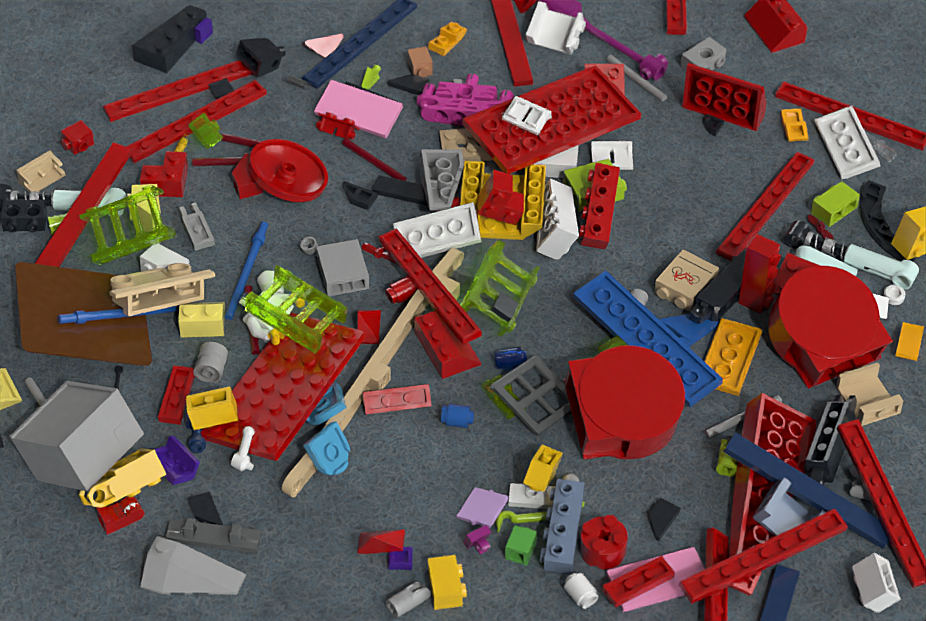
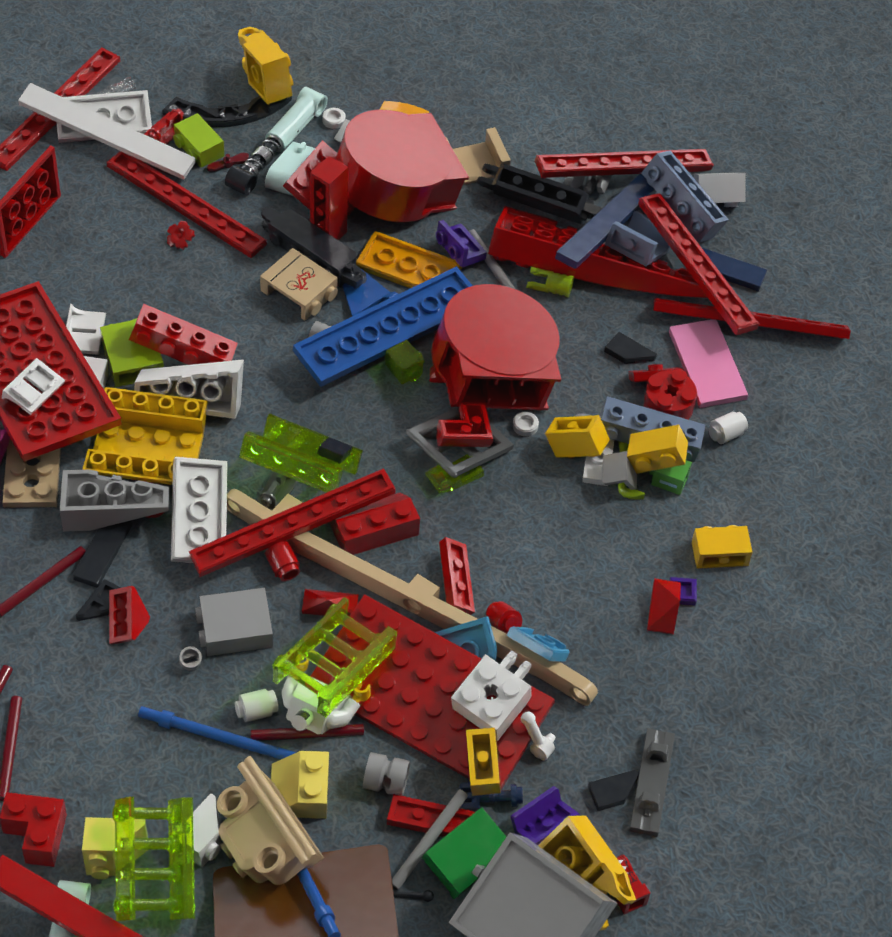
camera: 90 degrees left, 5 degrees up
light grey wedge [140,536,246,595] -> none
light grey hinge [179,203,215,251] -> none
red slope [232,153,263,199] -> none
red dish [248,139,328,202] -> none
red piece [362,243,395,263] -> none
light grey hinge [385,582,432,619] -> none
blue brick [441,404,474,428] -> none
lavender piece [457,487,508,528] -> none
magenta tile [463,525,491,554] -> none
red brick [477,170,524,226] -> none
clear blue brick [495,346,527,371] -> none
red plate [602,556,675,608] -> none
black tile [704,114,724,137] -> none
light orange slope [780,109,809,142] -> none
none -> white tile [18,83,196,180]
none -> red slope [109,586,150,644]
none -> red hinge [144,109,184,145]
none -> red plant [167,221,195,250]
none -> light grey bar [392,789,468,890]
none -> green container [421,807,506,899]
none -> dark purple bracket [436,220,487,267]
none -> red brick [437,402,493,447]
none -> white hinge [451,651,532,741]
none -> red brick [486,601,522,634]
none -> white tile [513,412,539,436]
none -> light grey panel [602,451,637,490]
none -> yellow brick [627,424,688,474]
none -> red plate [628,364,683,382]
none -> sand blue brick [642,150,729,243]

